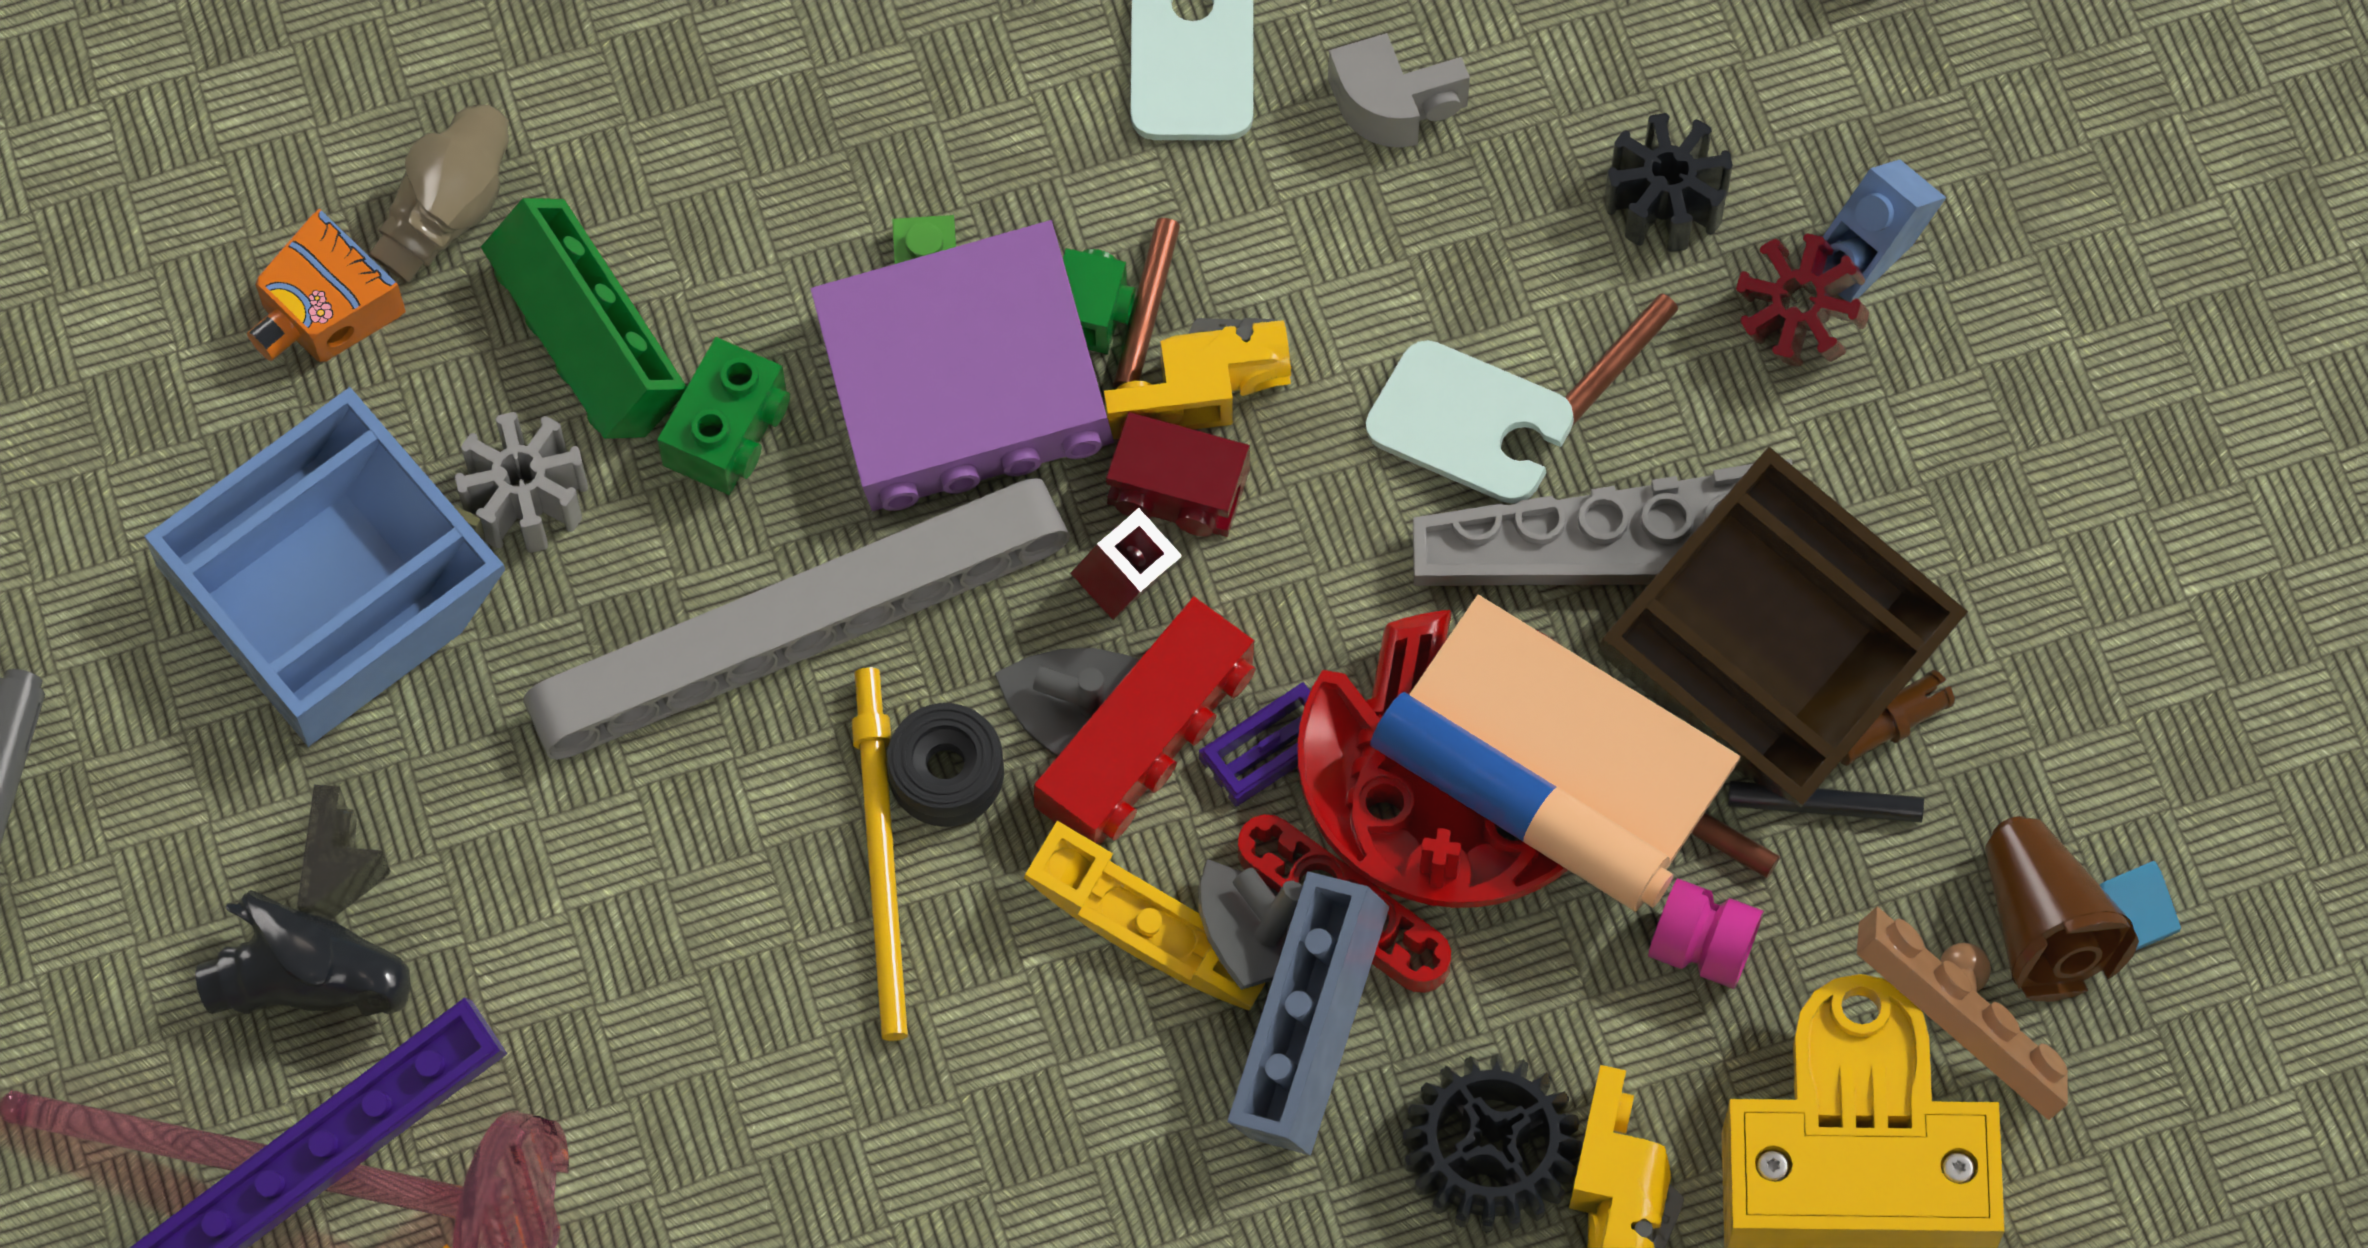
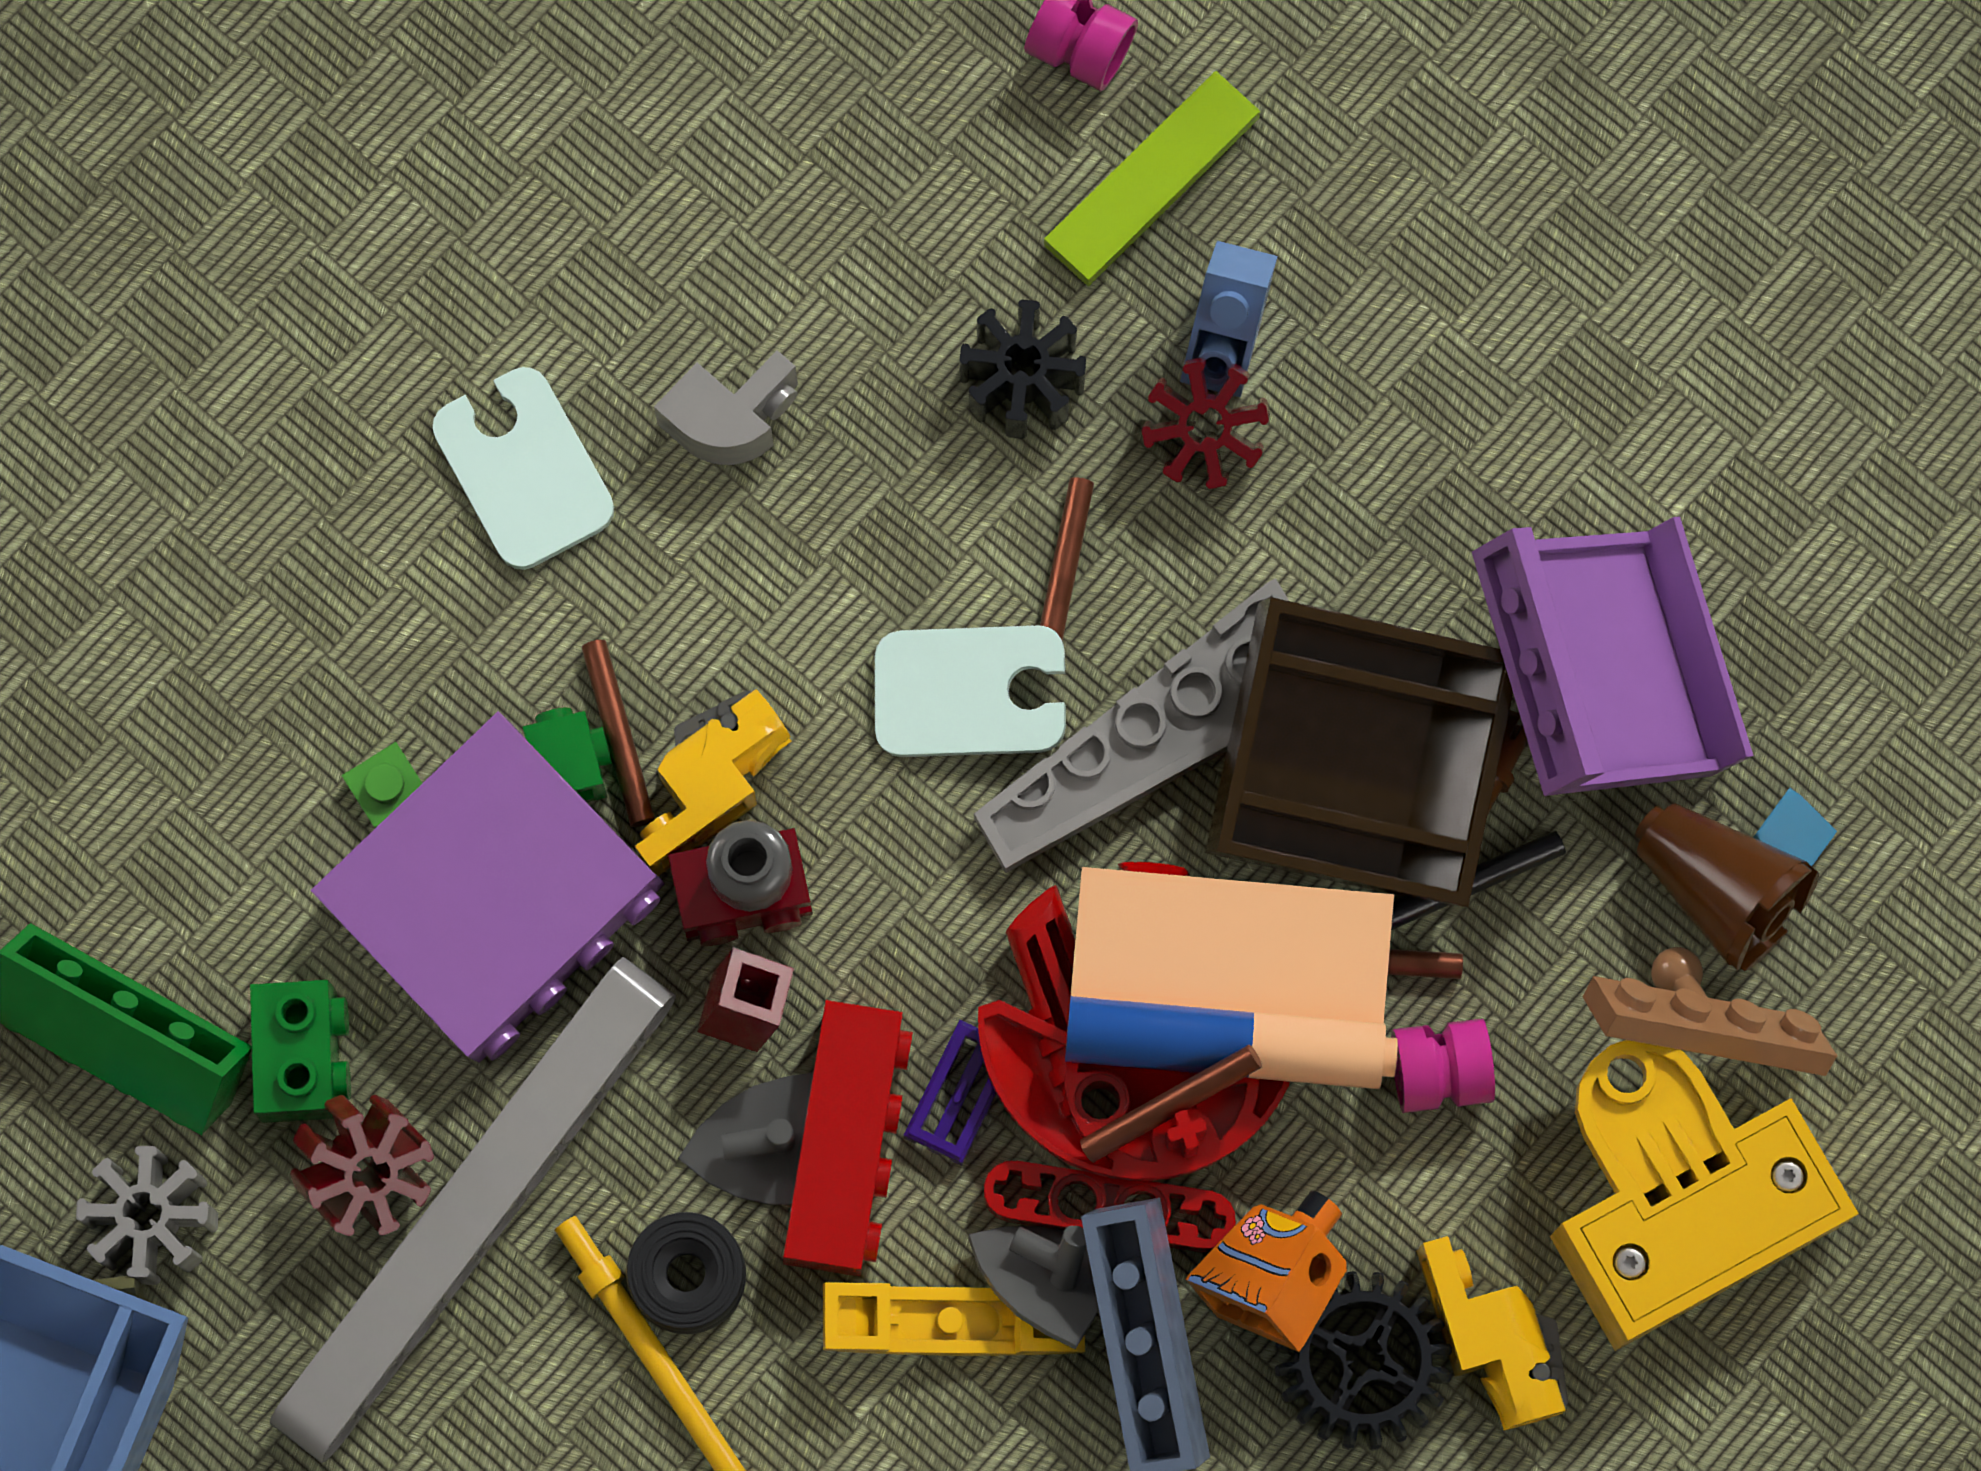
camera: 30 degrees left, 10 degrees up
none -> dark red gear [290,1095,434,1236]
none -> dark grey head [706,820,793,912]
none -> lime tile [1044,70,1260,287]
none -> copper bar [1080,1045,1262,1163]
none -> orange torso [1185,1191,1347,1352]
none -> medium lavender panel [1472,517,1753,796]

